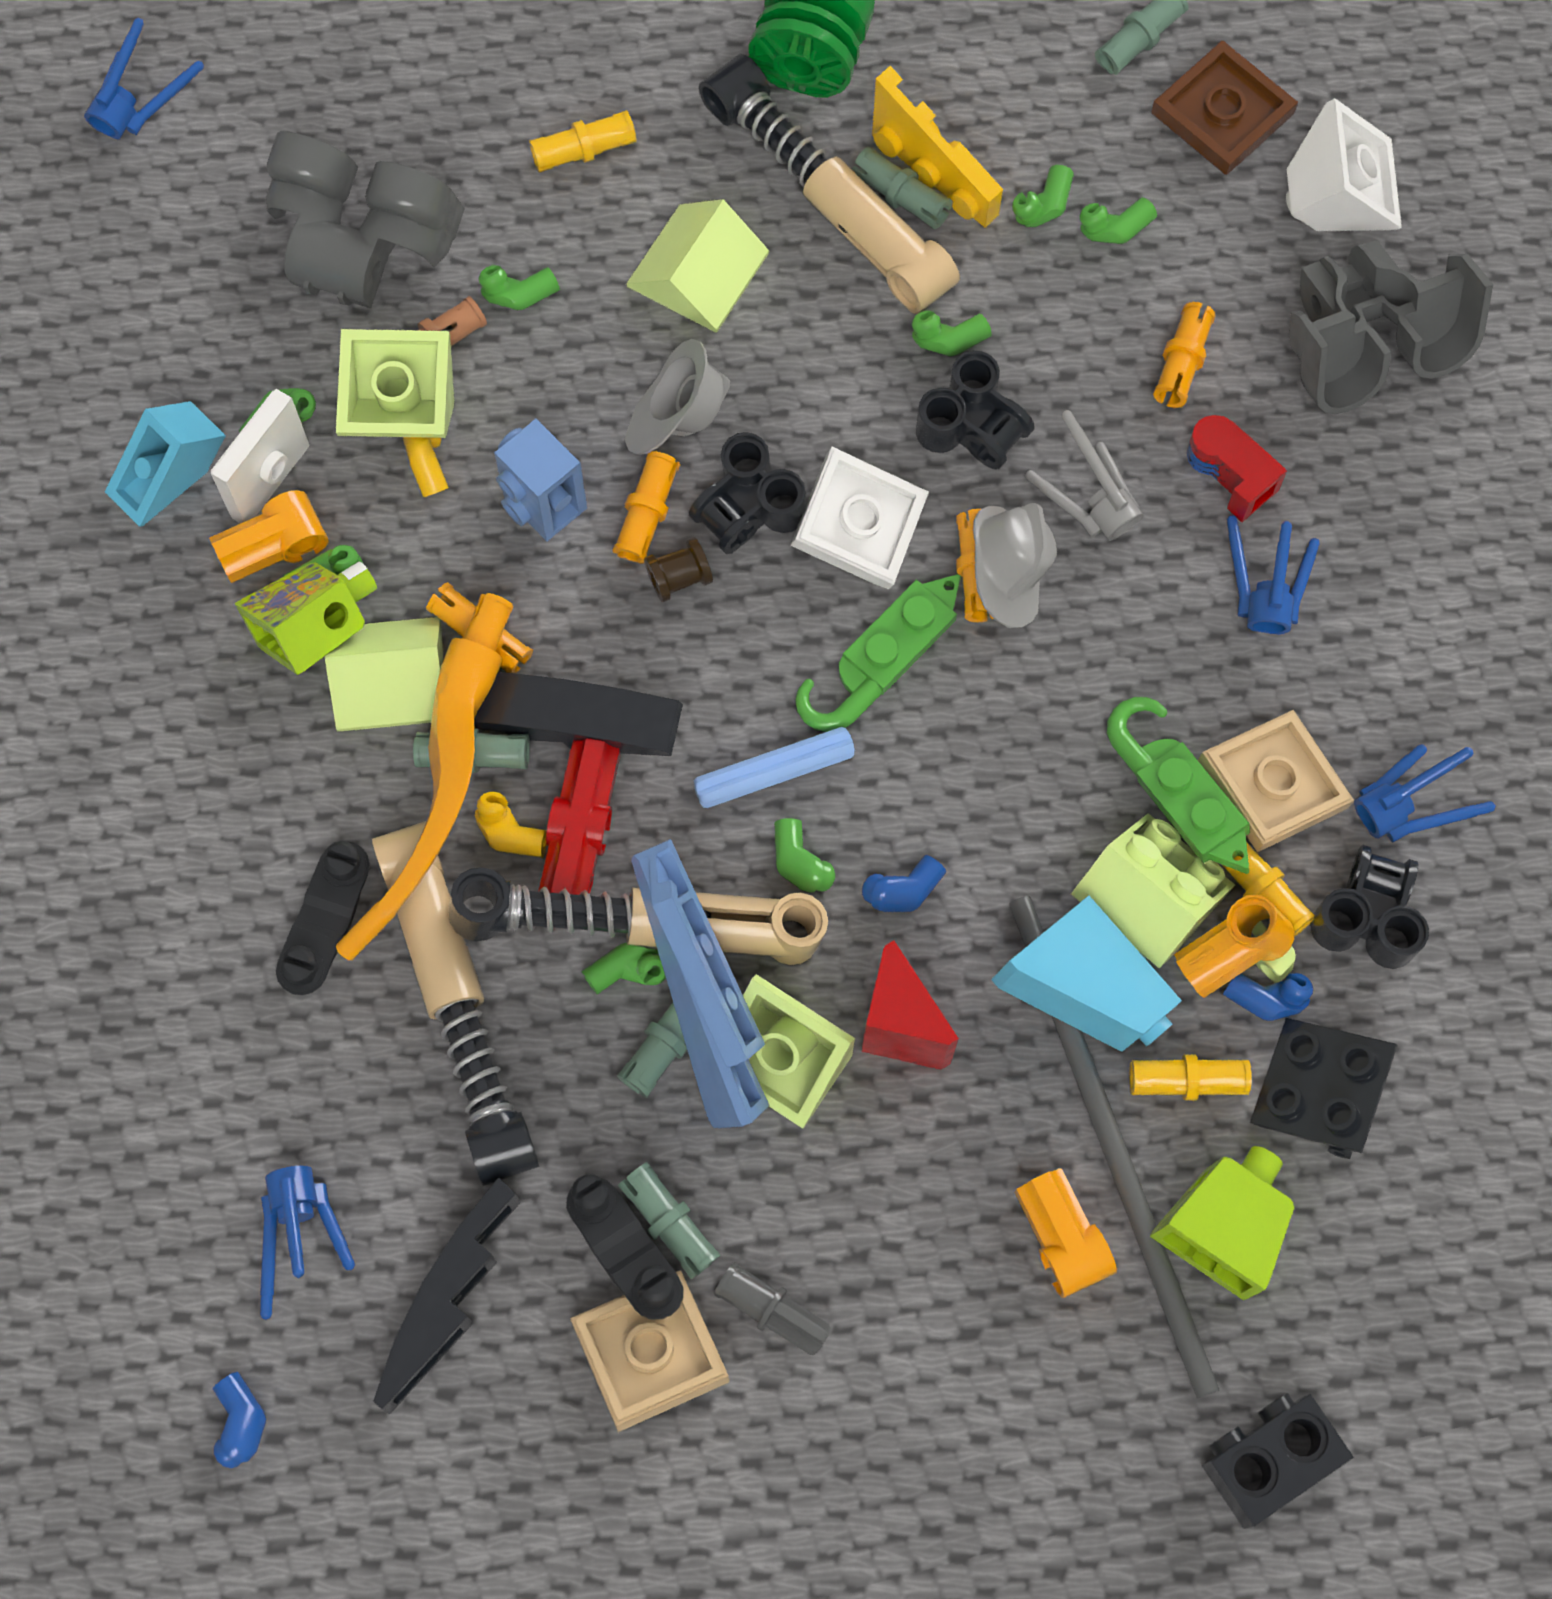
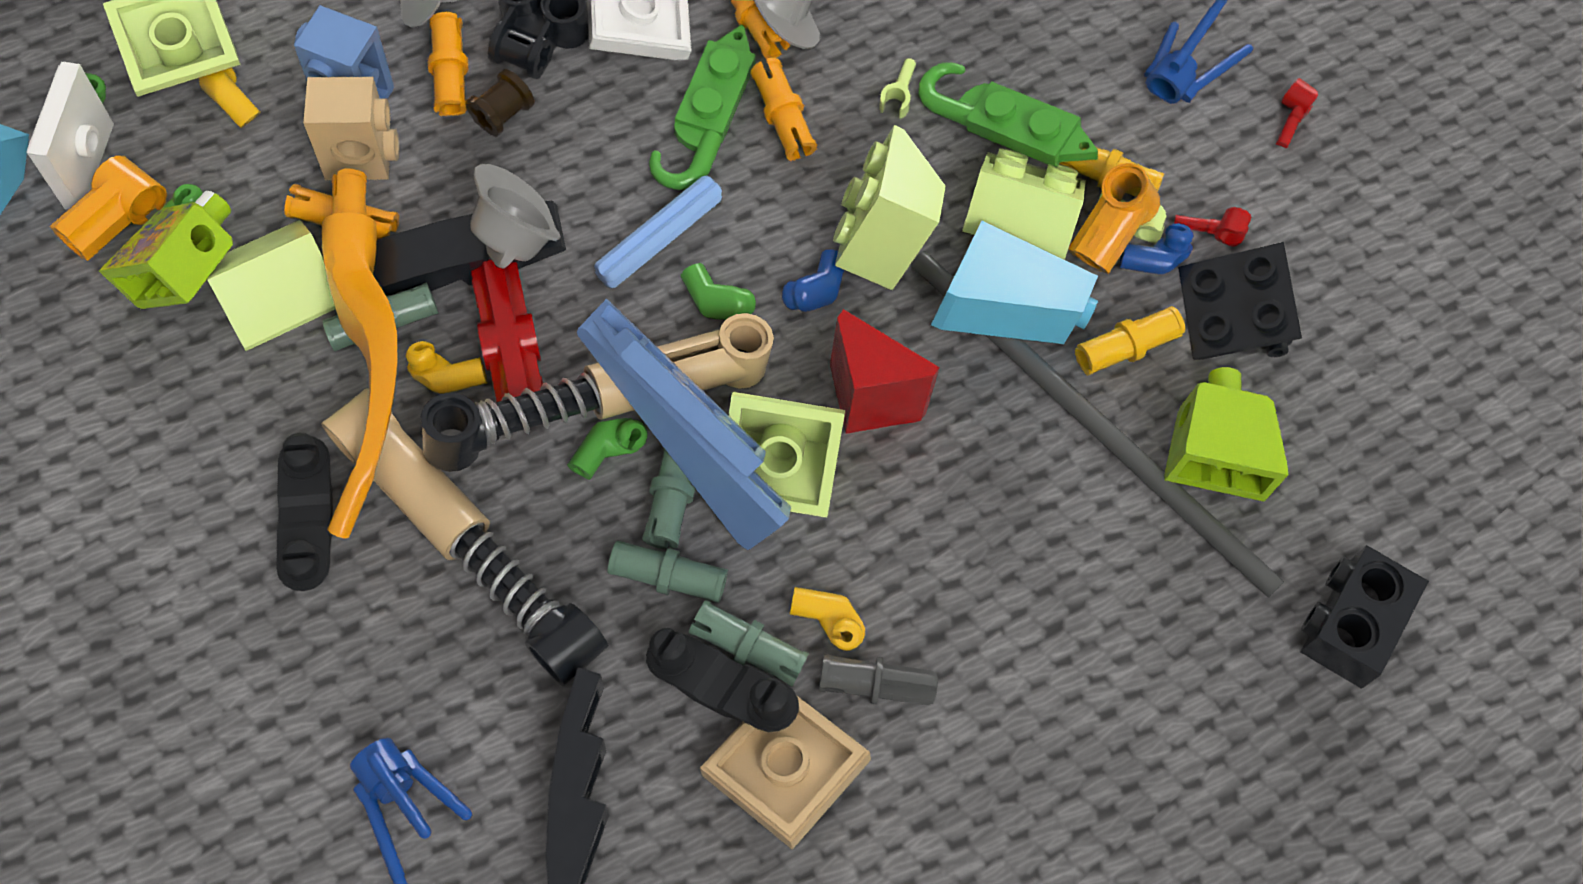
camera: 30 degrees left, 5 degrees down
light orange piece [1014,1168,1117,1298] -> none
tan plate [1198,710,1354,852] -> none
black piece [1311,845,1429,969] -> none
none -> tan brick [303,77,399,180]
none -> light grey piece [470,164,561,268]
none -> sand green pin [607,540,728,603]
none -> light orange pin [750,58,817,161]
none -> yellow arm [790,587,865,651]
none -> yellowish green slope [833,125,946,290]
none -> yellowish green hand [879,58,916,118]
none -> red hand [1174,207,1252,247]
none -> red hand [1276,78,1318,149]

